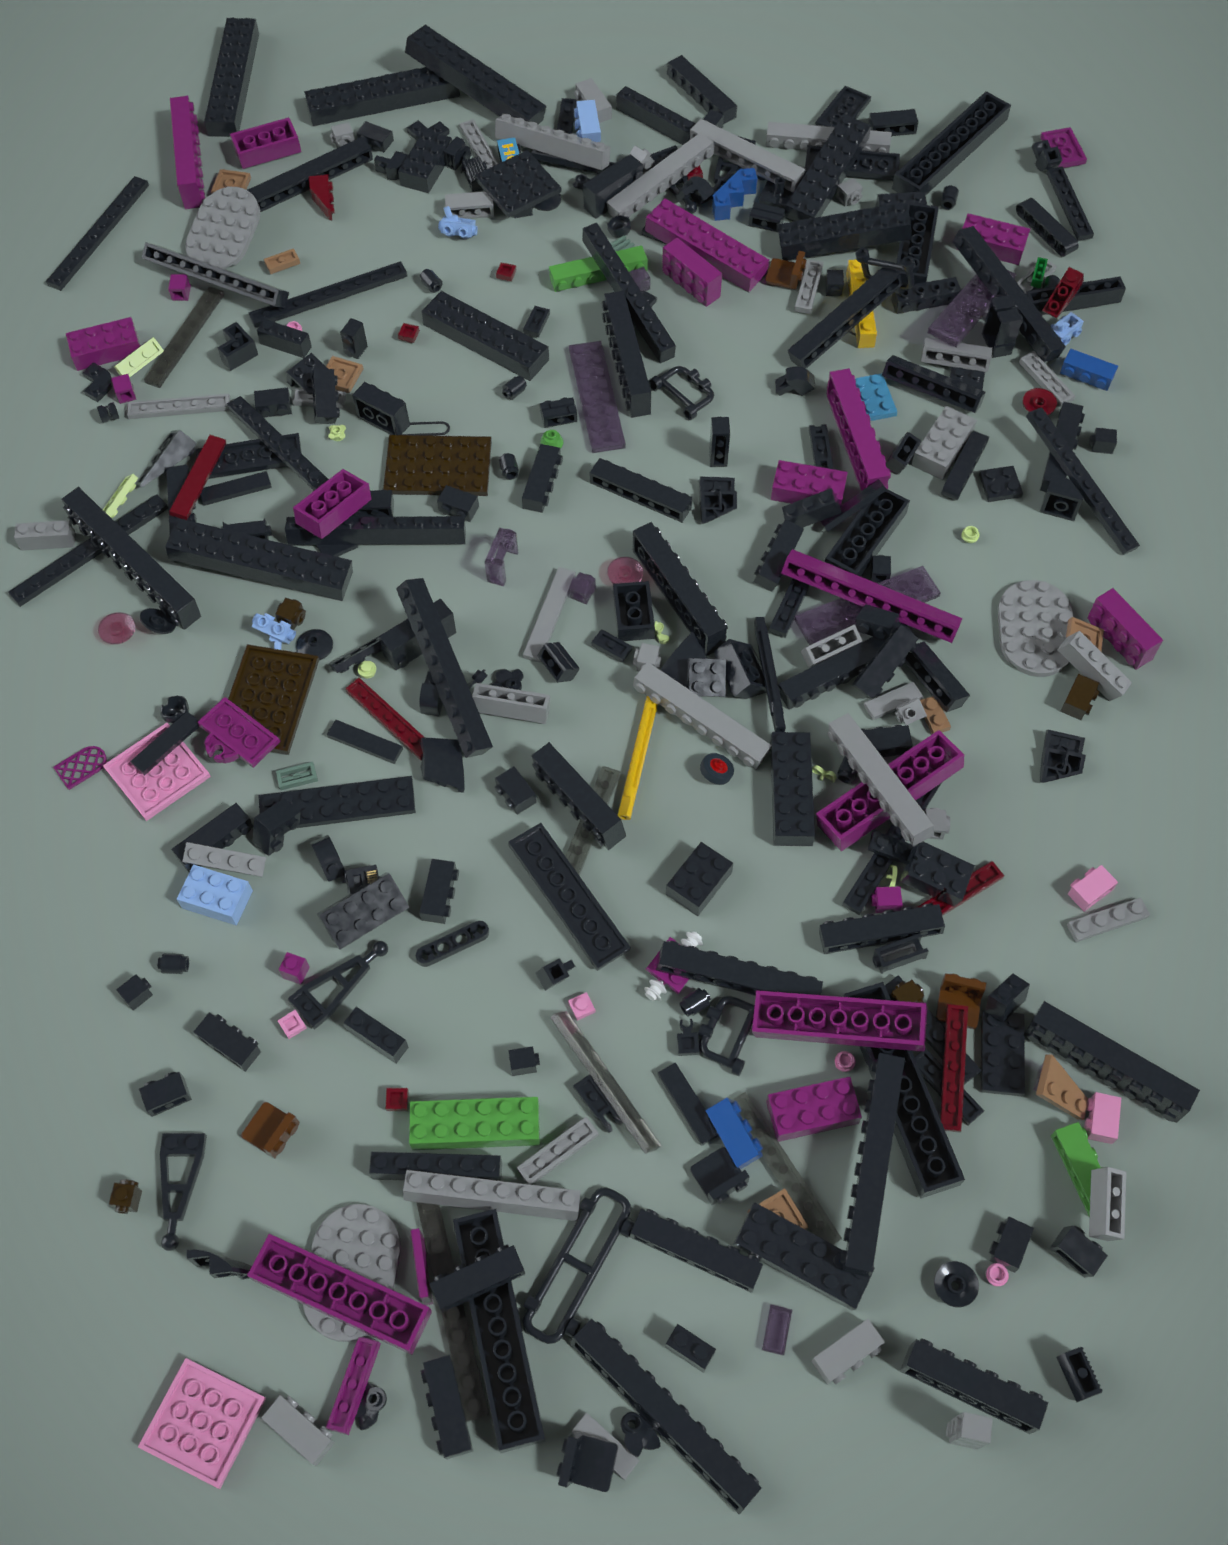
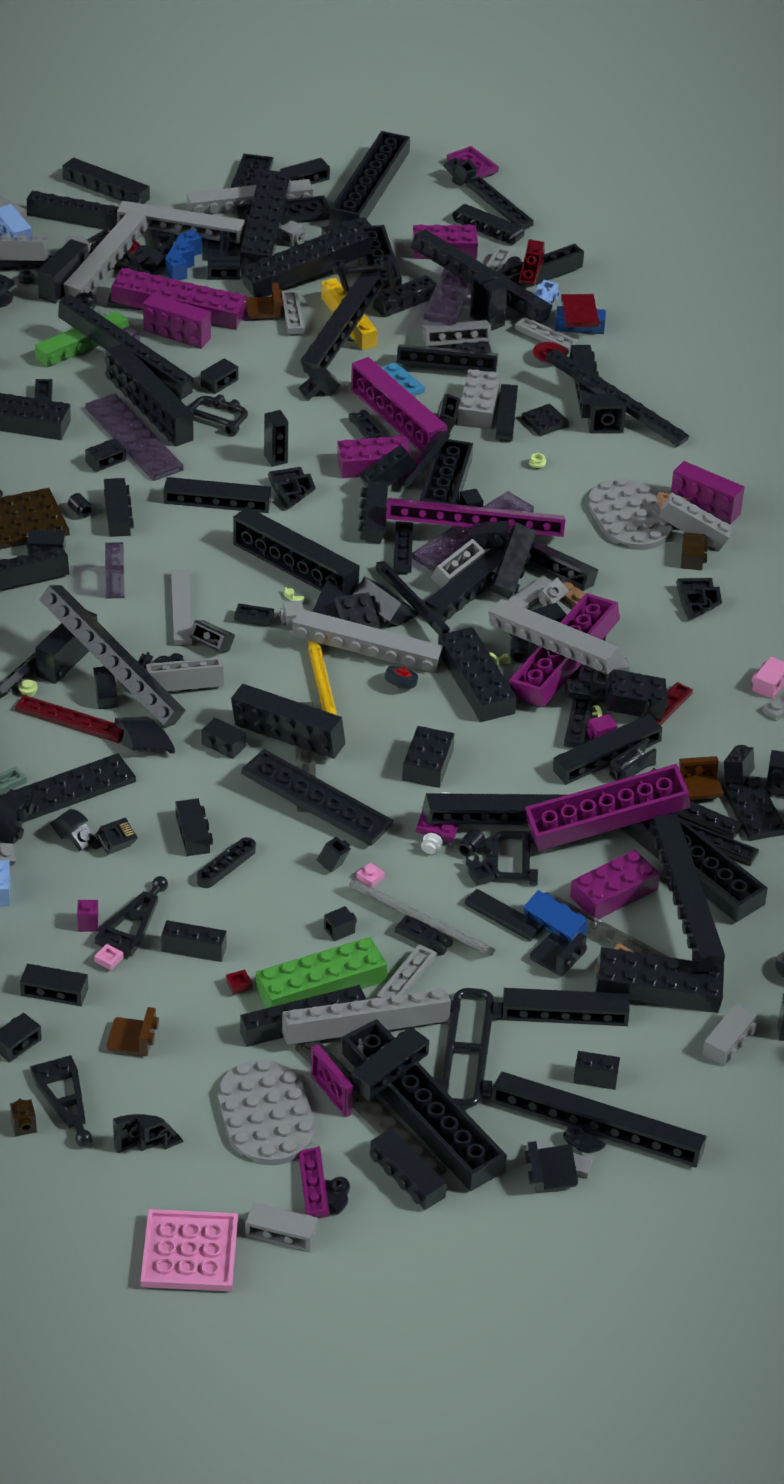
camera: 25 degrees left, 20 degrees down
magenta brick [247,1234,432,1355] -> none
black brick [317,872,409,950] -> none
black tile [327,719,403,764] -> none
black brick [502,376,527,400] -> none
bright green cone [540,430,564,449] -> none
clear purple brick [570,572,596,605] -> none
clear pink dish [607,557,643,584] -> none
black brick [613,581,655,641] -> none
clear purple tile [762,1305,792,1356] -> none
black brick [825,270,844,296] -> none
bright pink plate [834,1051,856,1072] -> none
black brick [940,185,959,210] -> none
dark red tile [940,1004,968,1133] -> none
green piece [1030,257,1048,288] -> none
black brick [1089,428,1117,454] -> none
none -> black brick [200,358,239,394]
none -> dark red tile [561,294,599,327]

